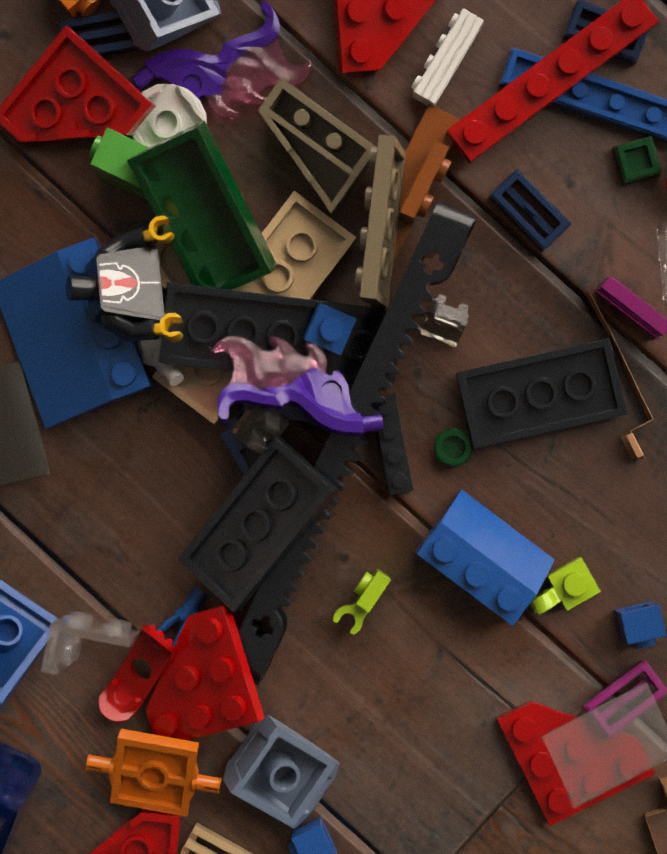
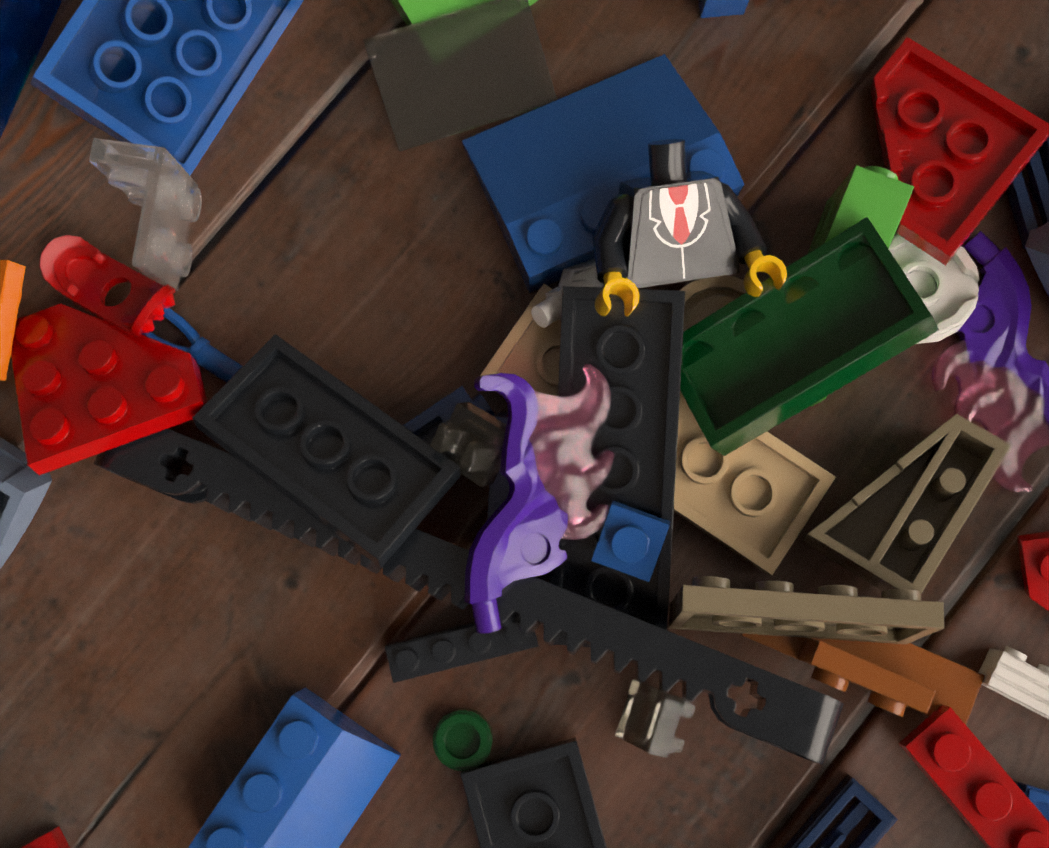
camera: 85 degrees right, 5 degrees down
lime plate [333,569,391,635] -> none

